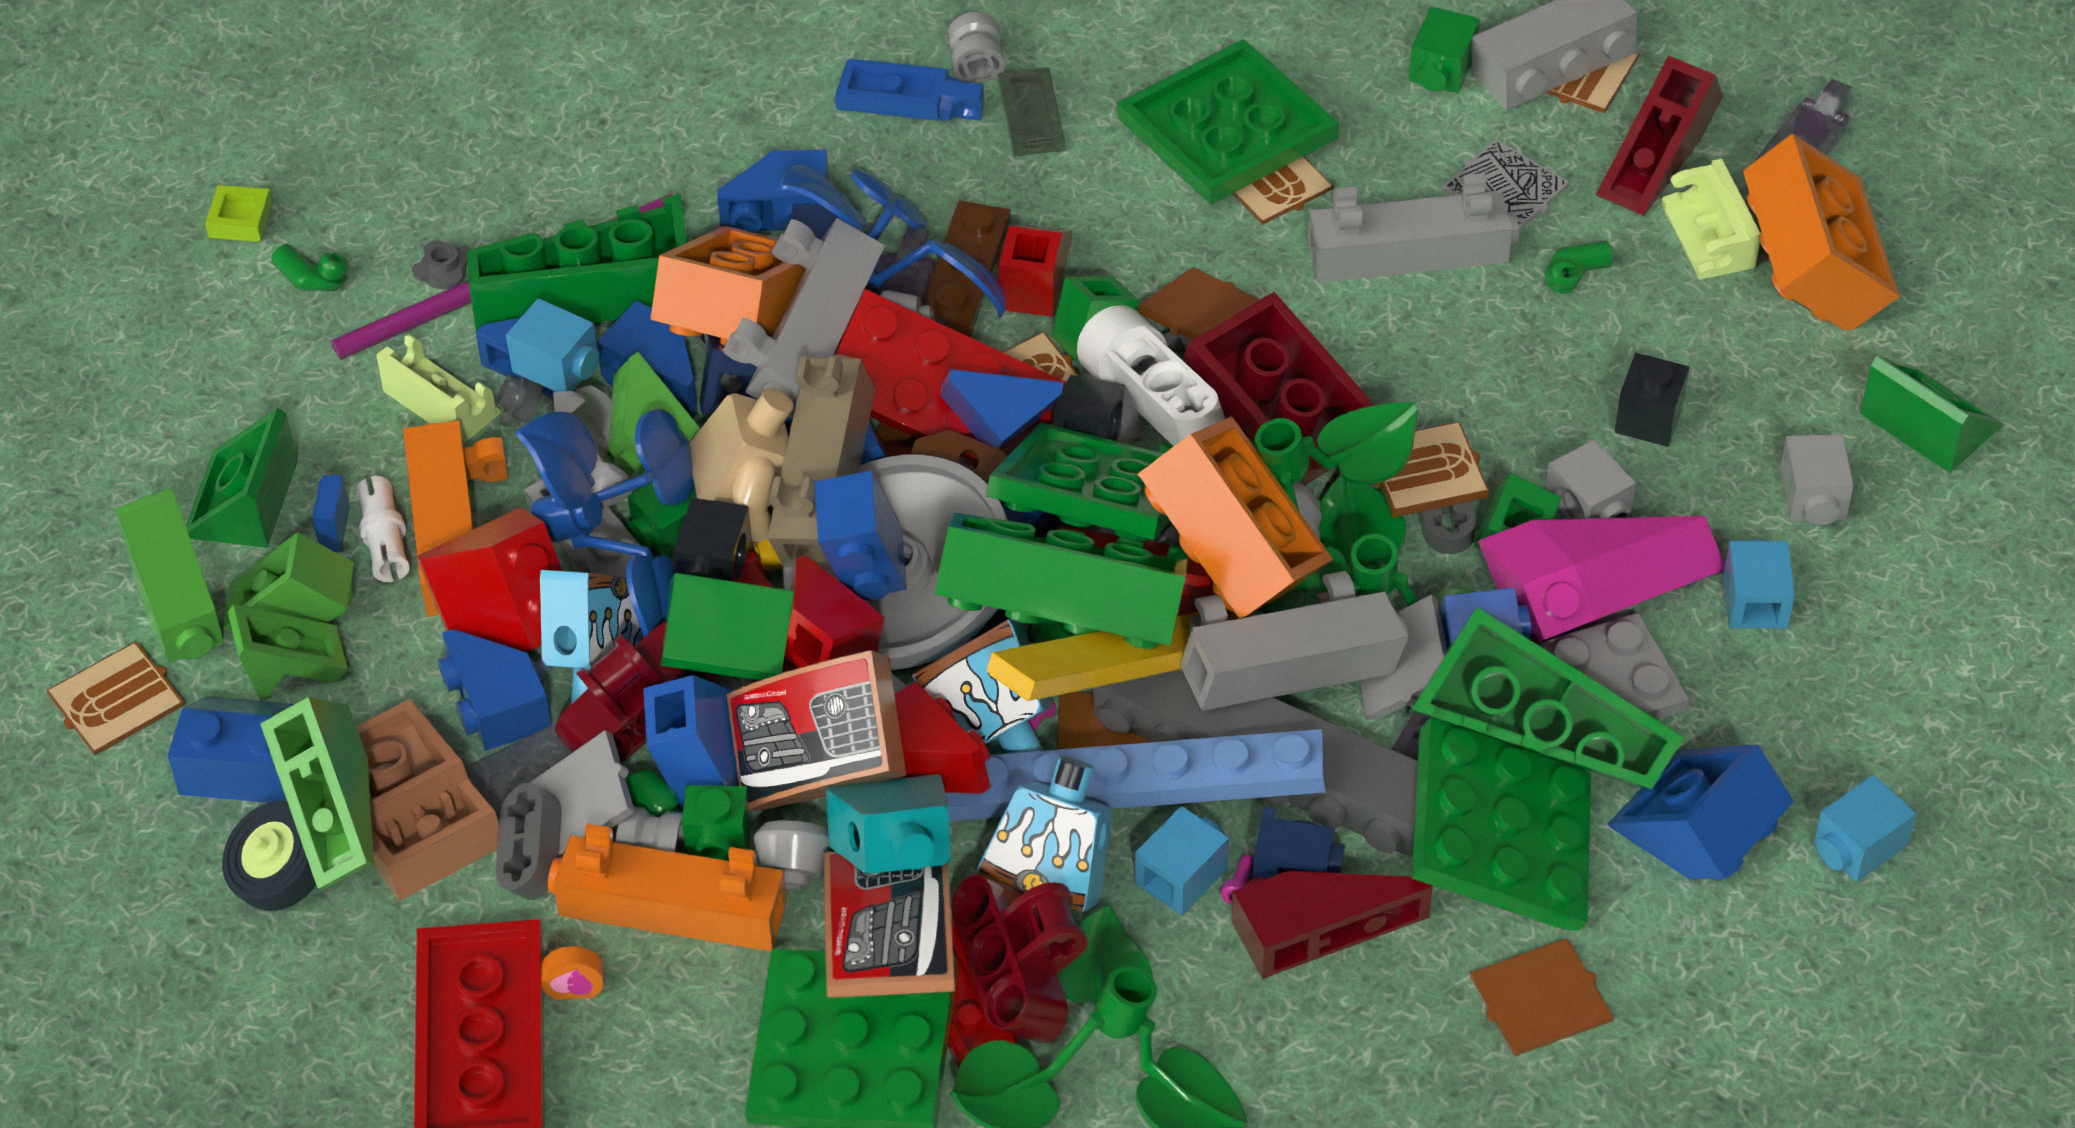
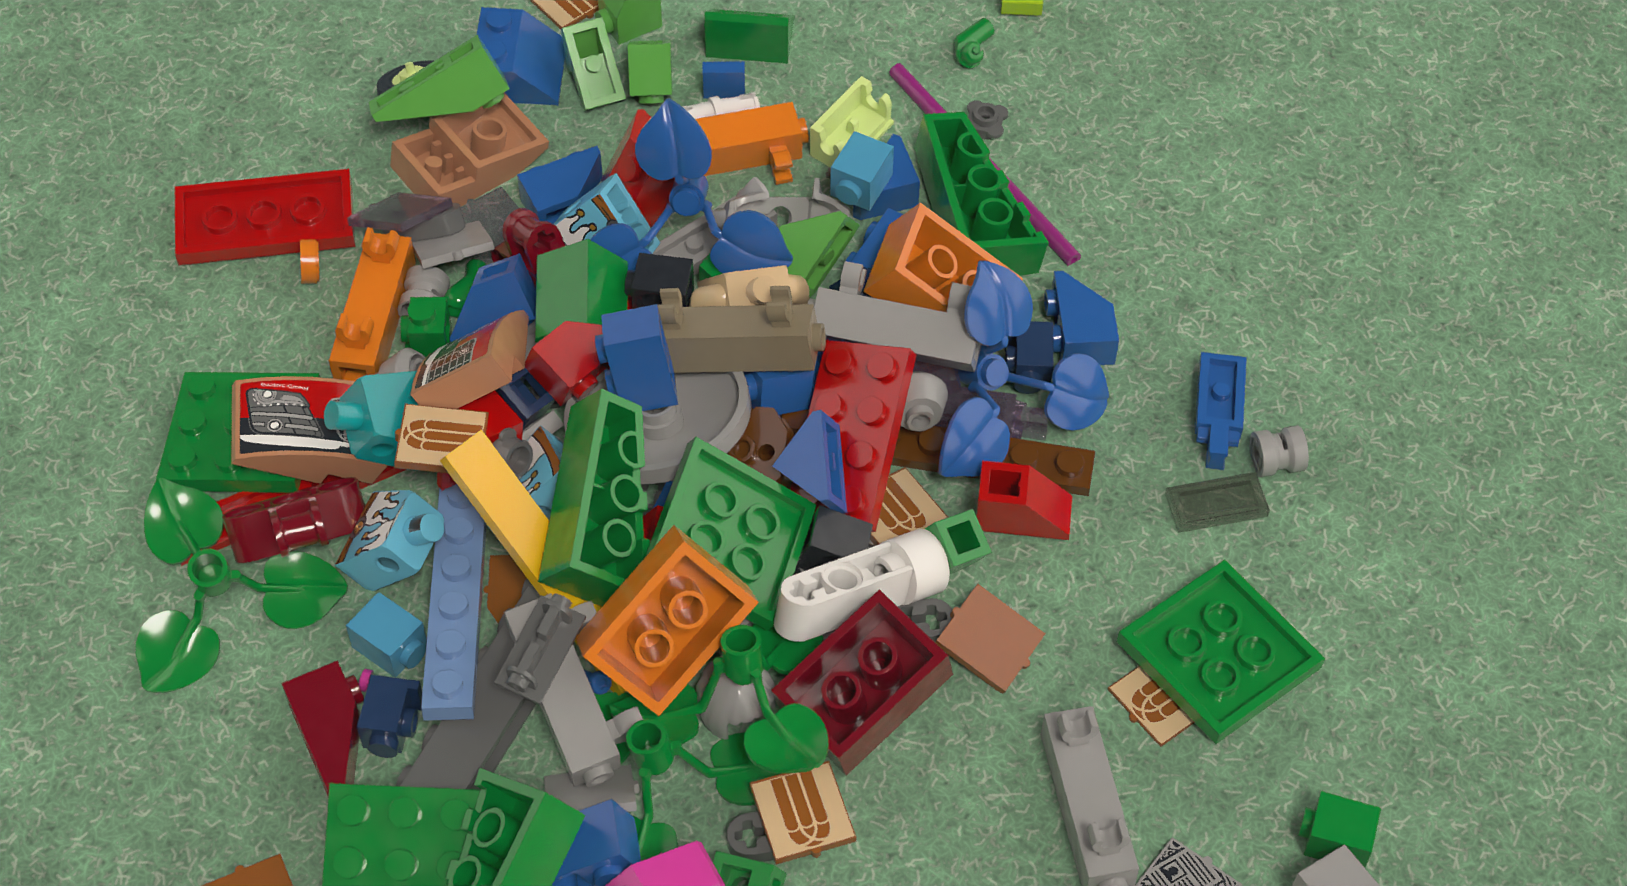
camera: 85 degrees right, 5 degrees up
none -> piece [347,192,453,232]
none -> piece [394,404,489,473]
none -> dark grey plate [493,428,533,478]
none -> dark grey hinge [494,594,586,705]

